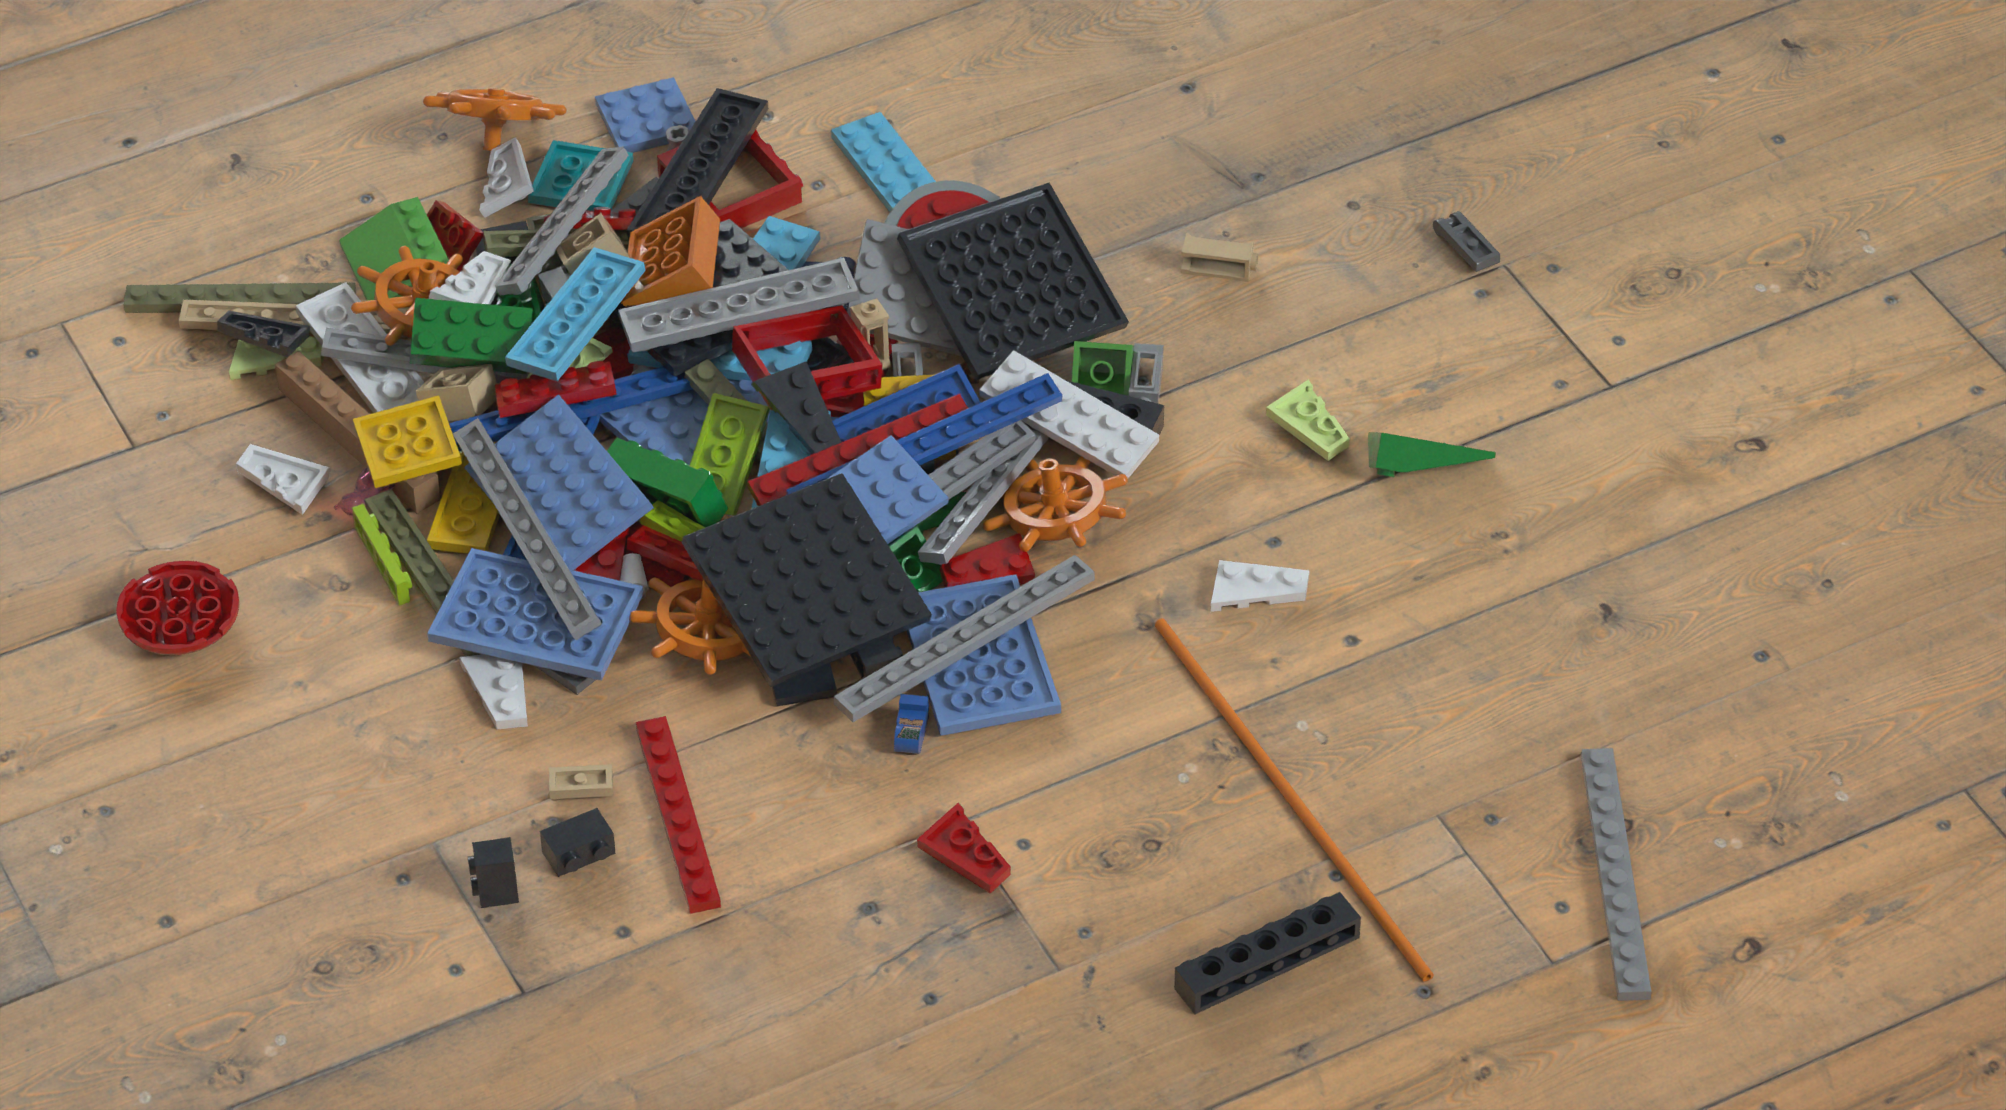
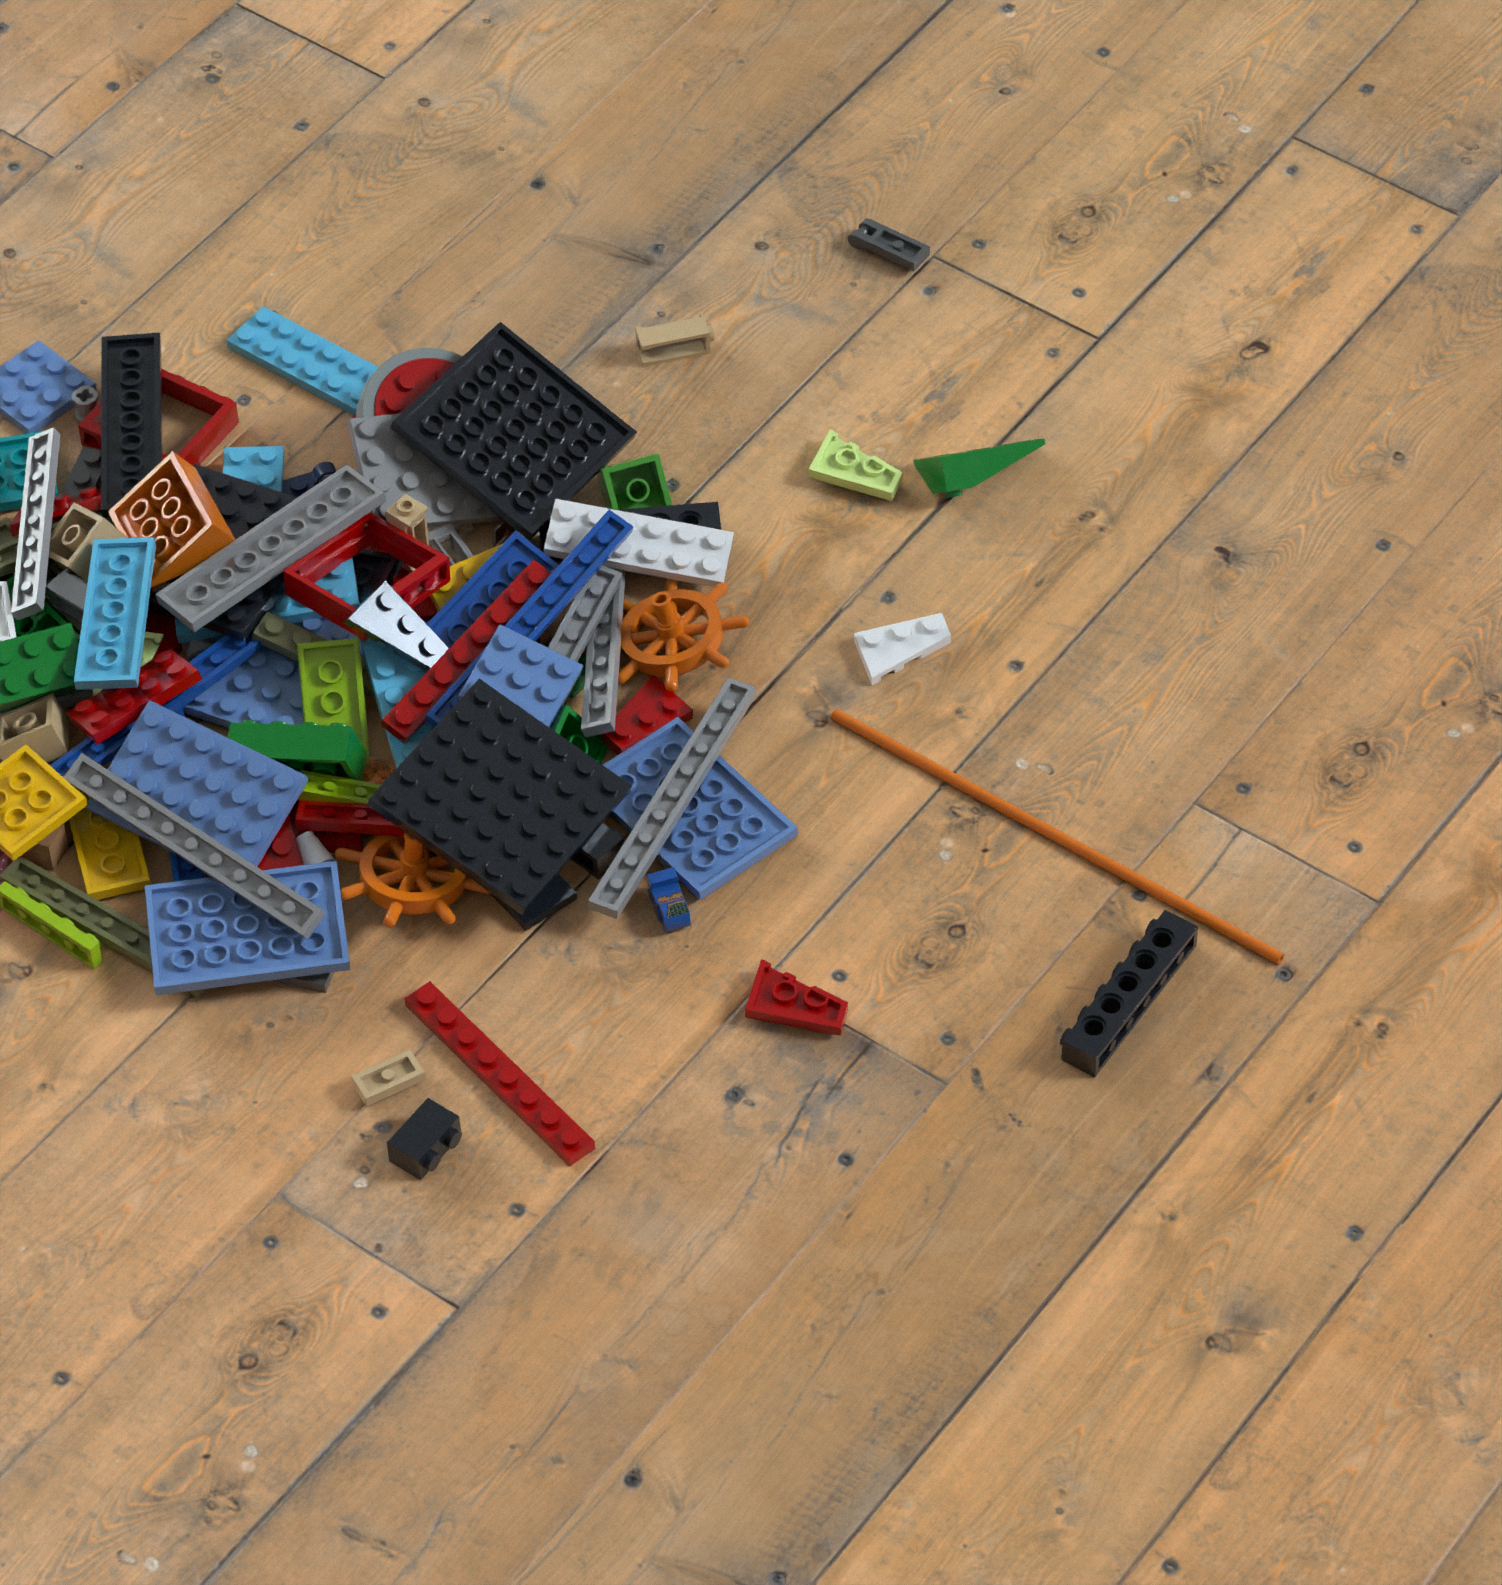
camera: 25 degrees left, 5 degrees up
white wing [459,654,528,730] -> none
black brick [467,837,519,908] -> none
light grey window [1129,343,1164,404] -> none
light grey plate [1581,748,1651,1001] -> none

